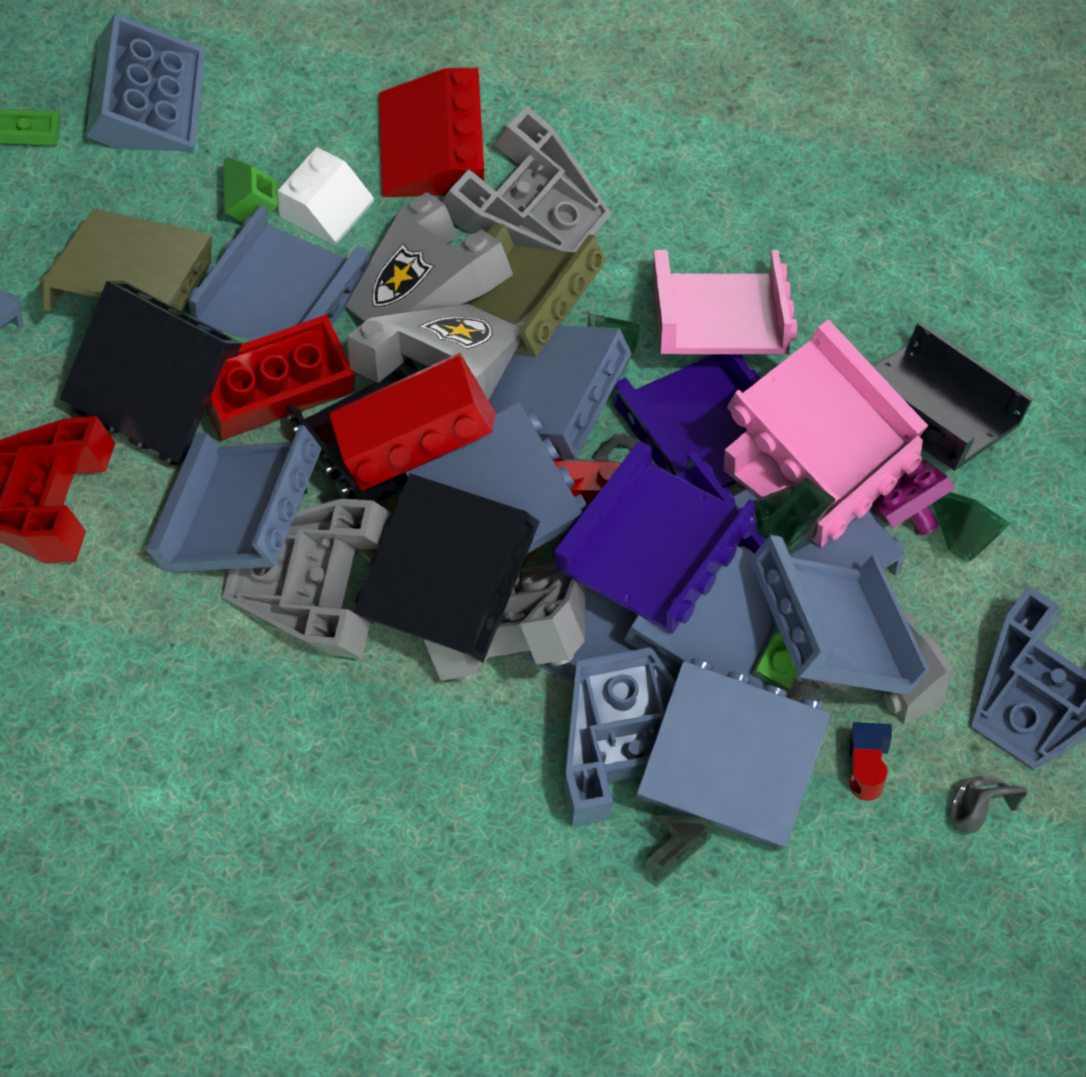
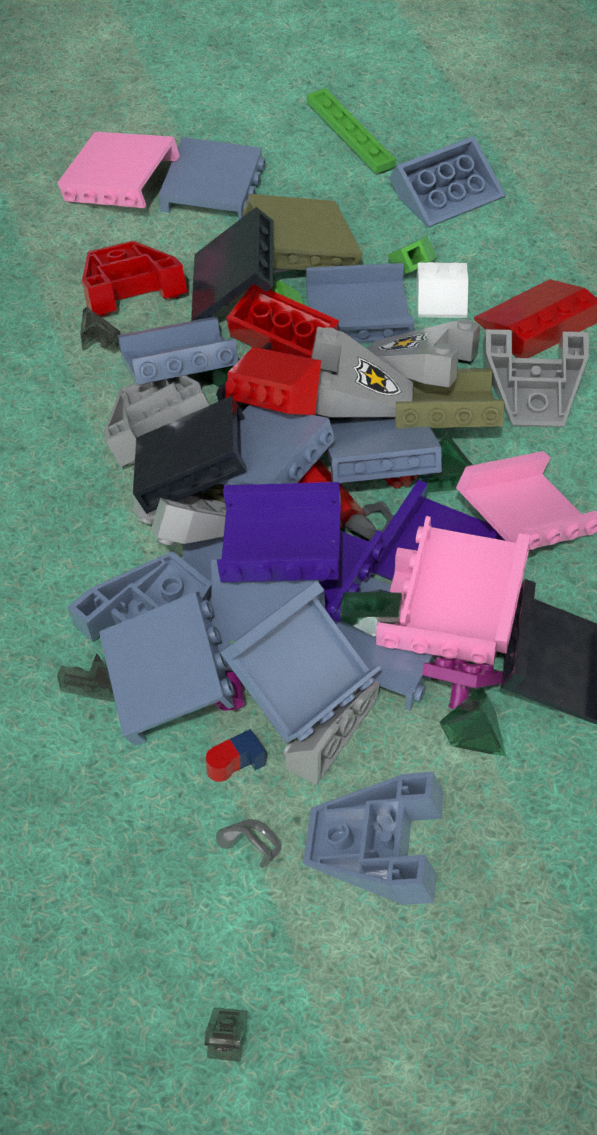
camera: 60 degrees right, 5 degrees down
none -> clear smoke slope [80,307,121,354]

